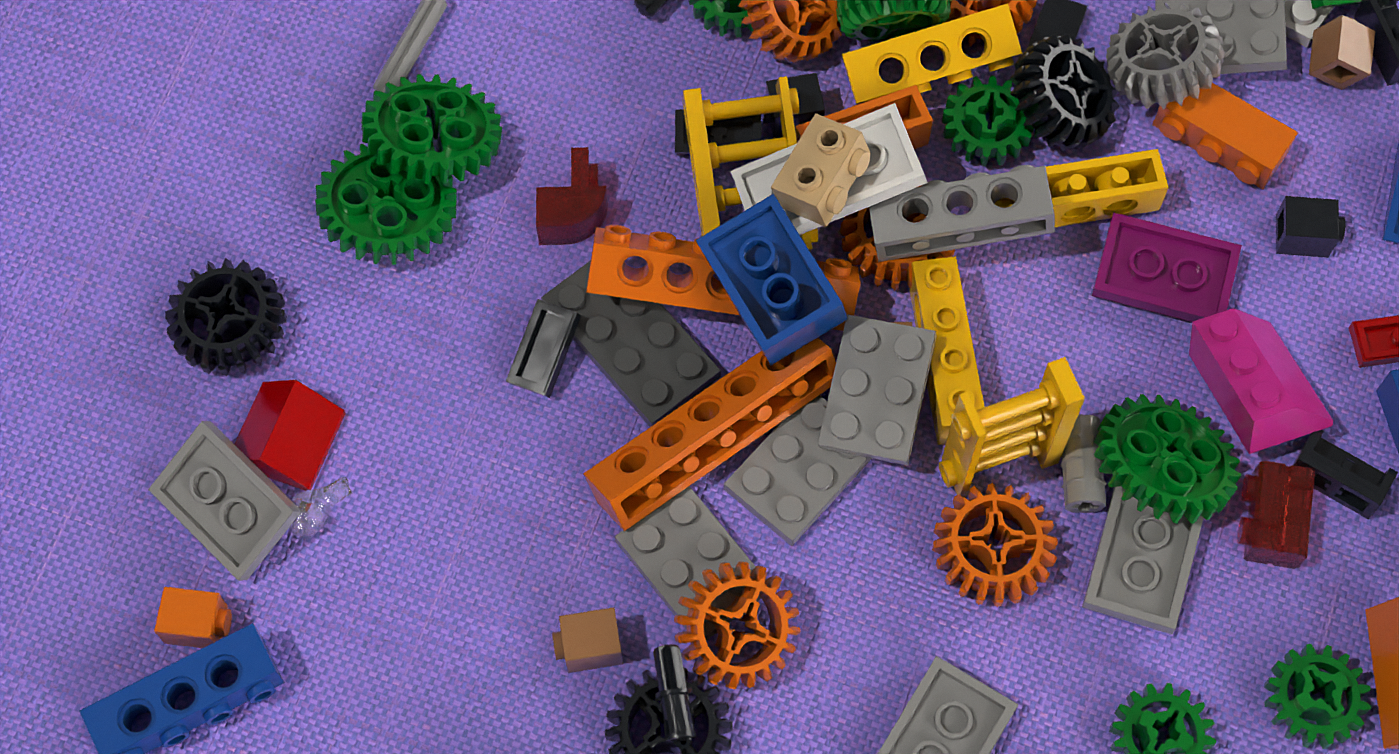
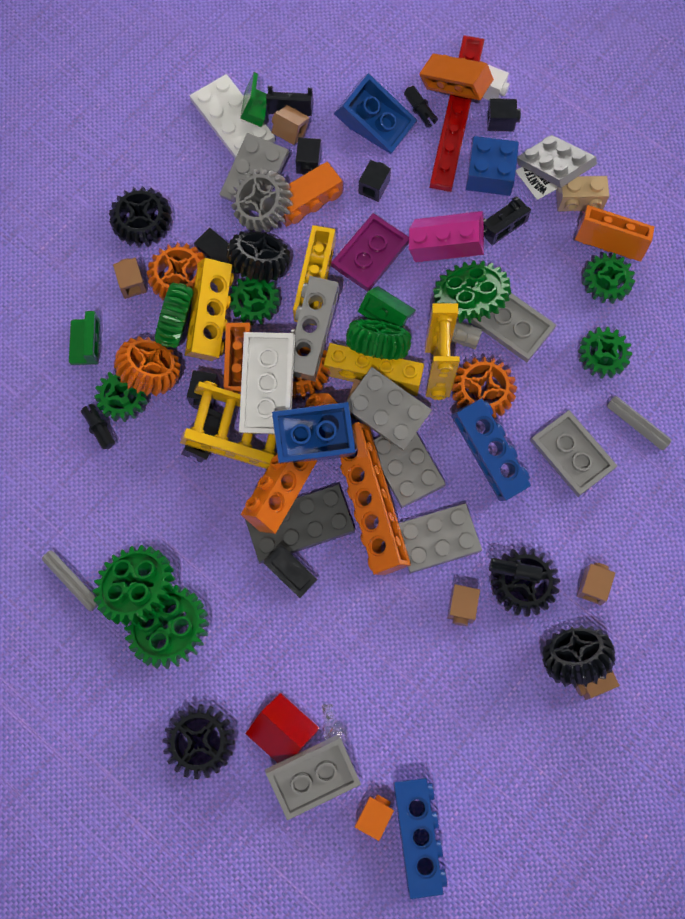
camera: 70 degrees left, 5 degrees up
clear red brick [536,147,608,245] -> none
orange gear [674,561,801,689] -> none
tan brick [771,113,871,227] -> none
clear red brick [1237,461,1315,569] -> none
none -> black brick [296,137,321,175]
none -> green gear [346,319,411,360]
none -> green panel [358,286,416,328]
none -> blue brick [451,398,531,501]

